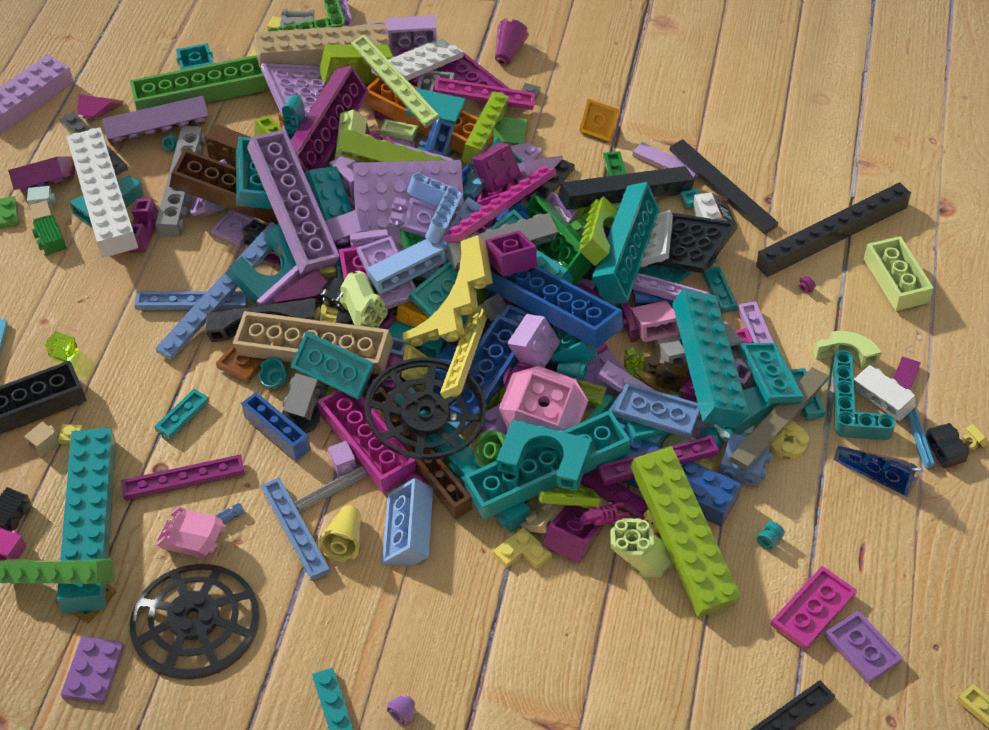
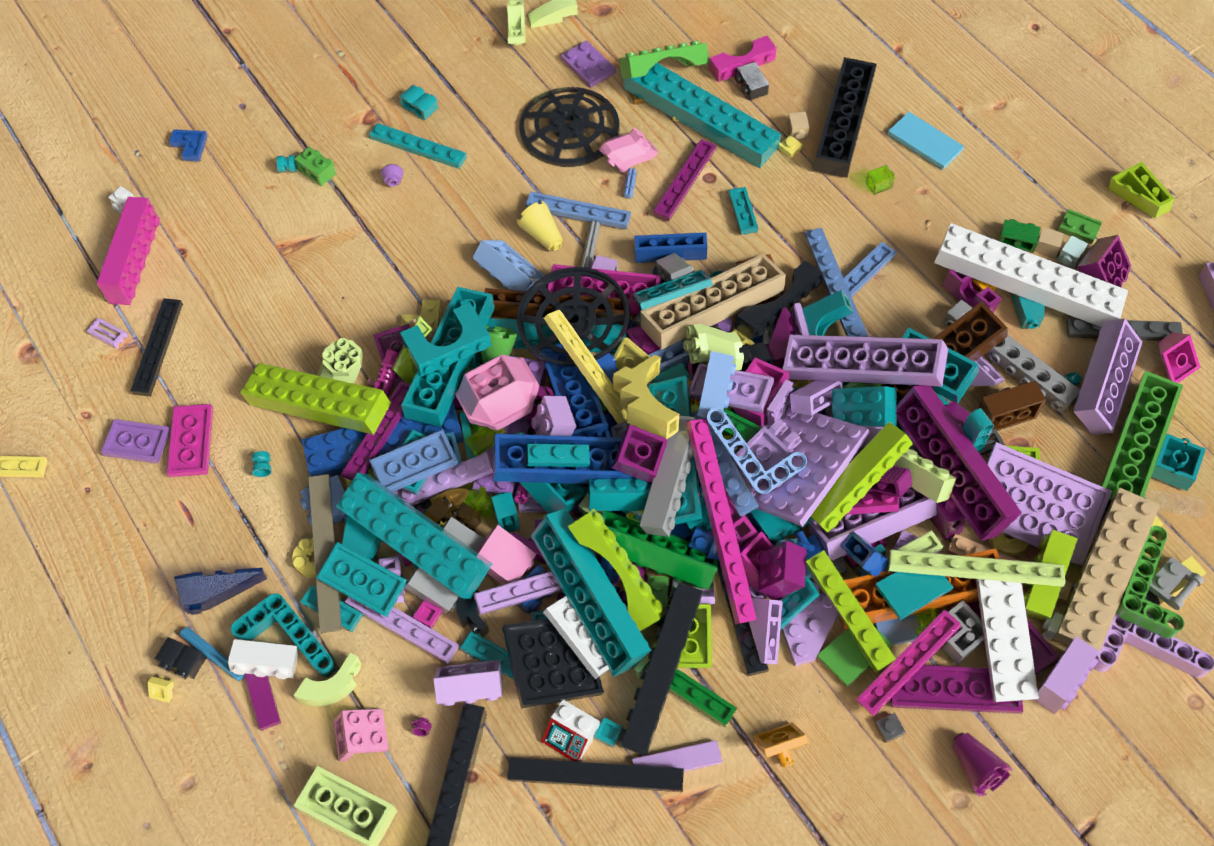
camera: 135 degrees right, 10 degrees up
none -> bright pink bracket [333,709,388,761]
none -> lavender brick [434,660,503,706]
none -> teal brick [491,492,520,533]
none -> teal plate [527,444,590,467]

